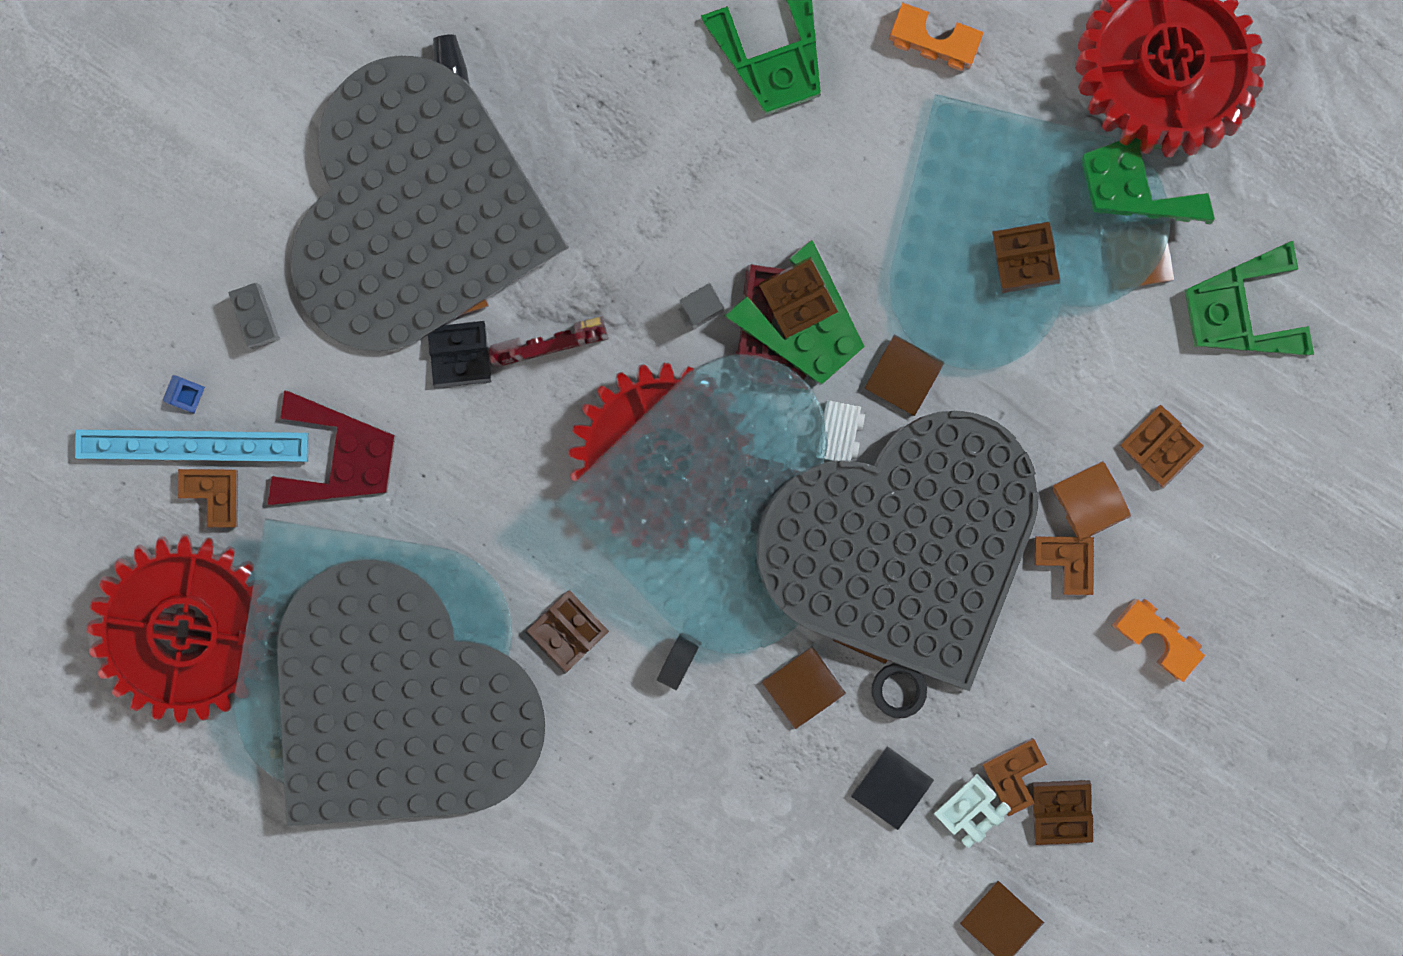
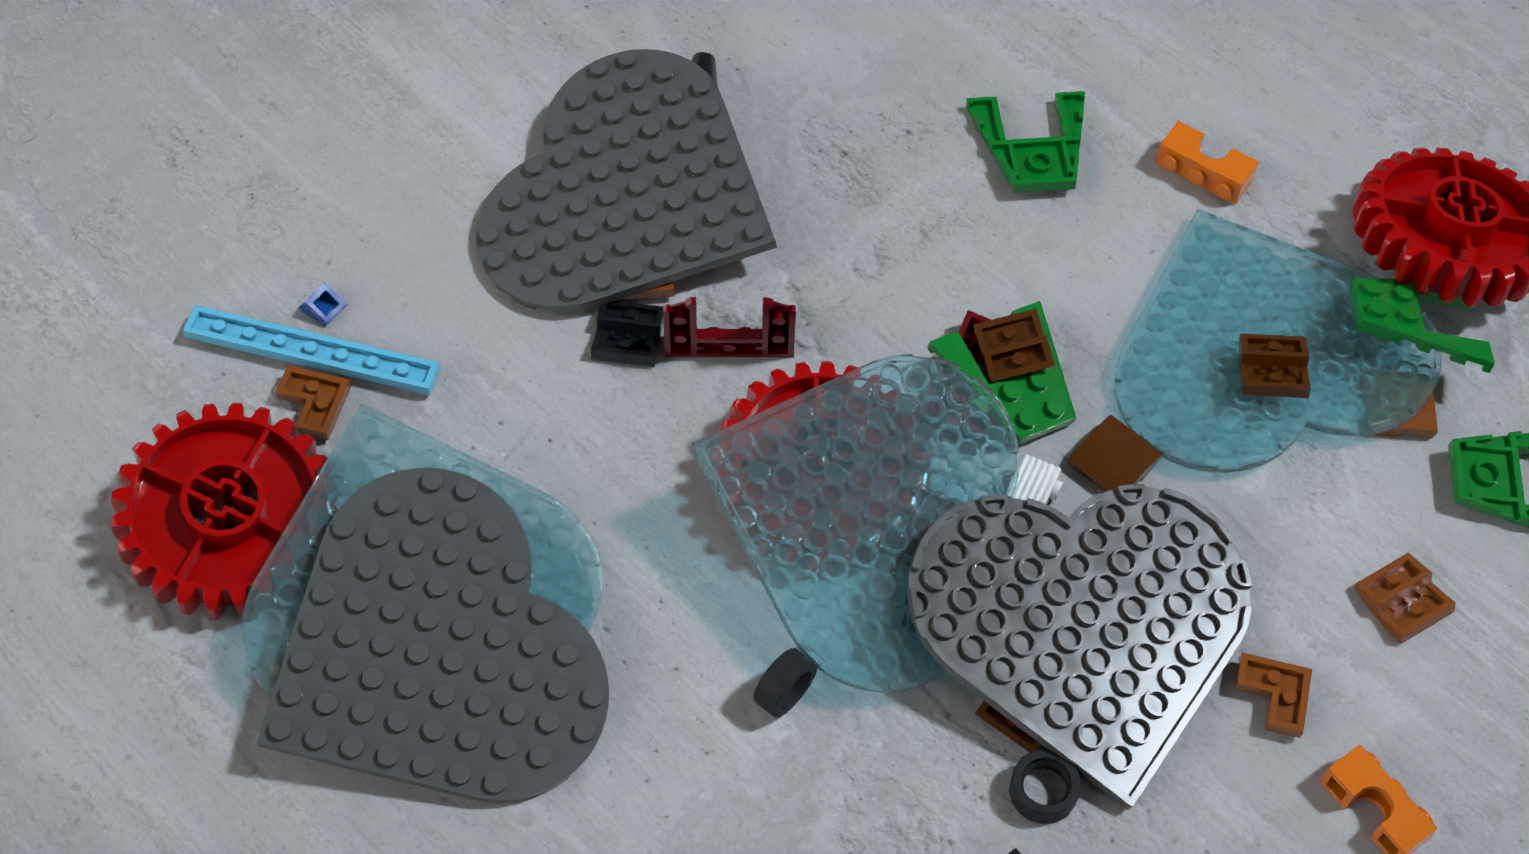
camera: 10 degrees right, 30 degrees down
dark grey piece [228,282,280,349] -> none
dark red wing [268,390,396,505] -> none
reddish brown slope [525,590,609,674] -> none
dark grey piece [677,282,724,329] -> none
reddish brown slope [762,646,846,729] -> none
dark orange slope [1052,461,1131,542] -> none

